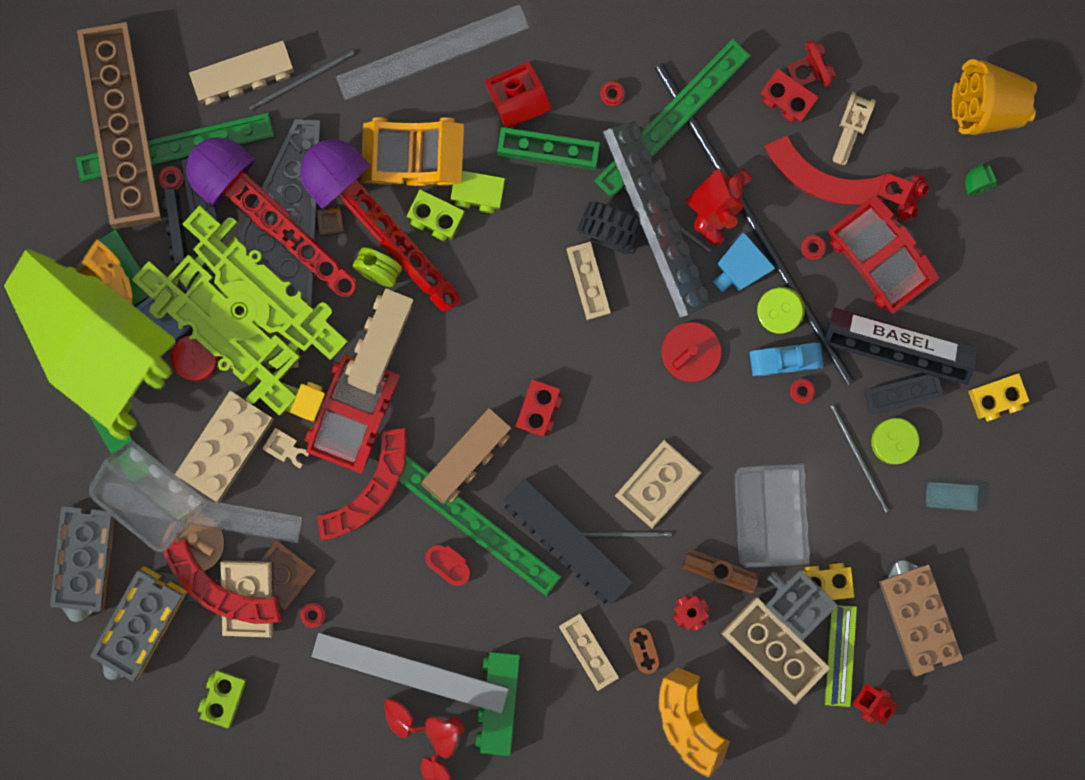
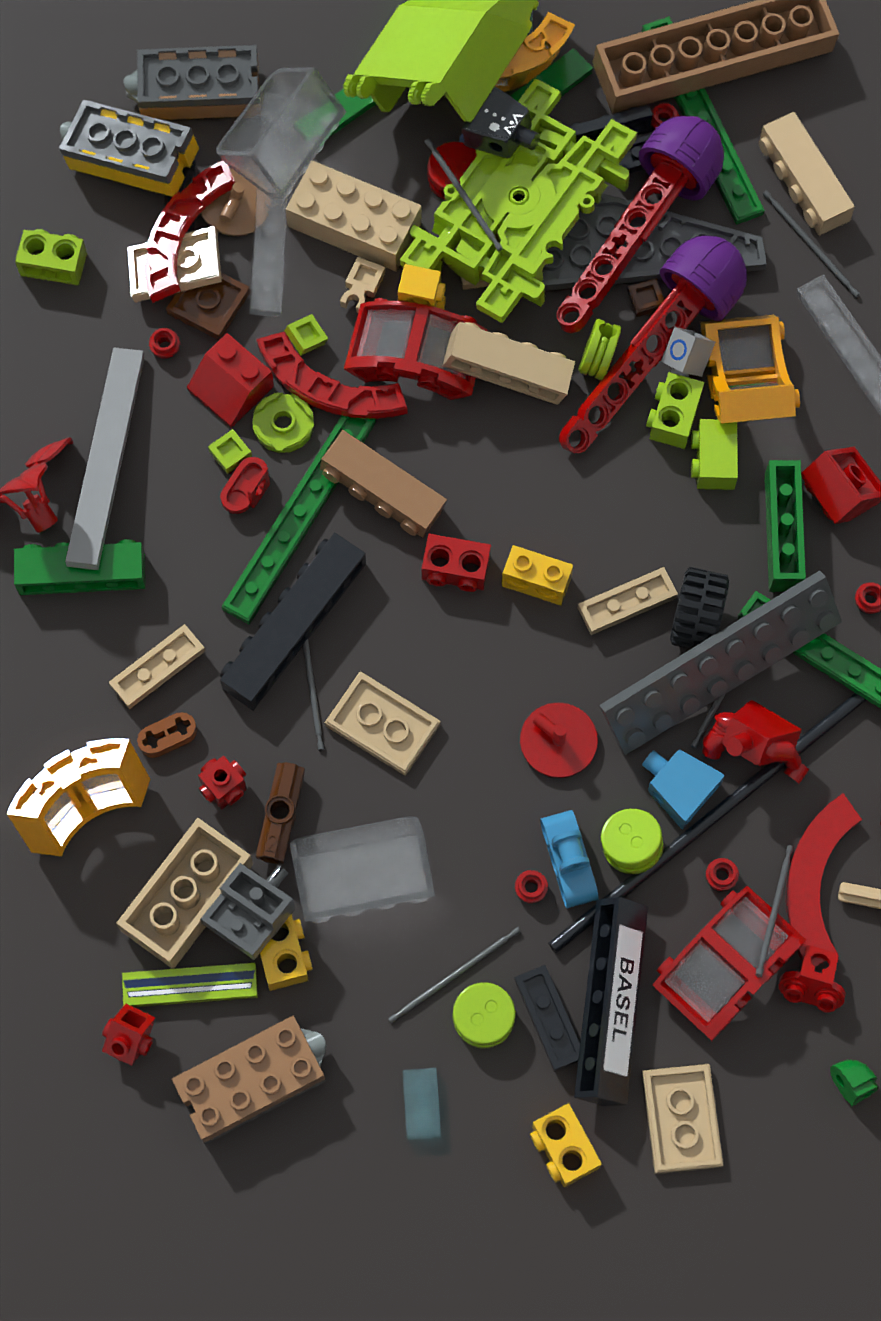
camera: 85 degrees right, 15 degrees down
none -> red slope [187,333,274,428]
none -> lime plate [208,429,252,474]
none -> lime tile [252,392,314,453]
none -> lime plate [284,314,328,356]
none -> dark grey piece [425,138,503,252]
none -> torso [461,86,540,158]
none -> yellow brick [502,545,573,606]
none -> tan tile [642,1064,723,1174]
none -> light grey brick [661,327,715,377]
none -> dark grey piece [755,845,794,978]

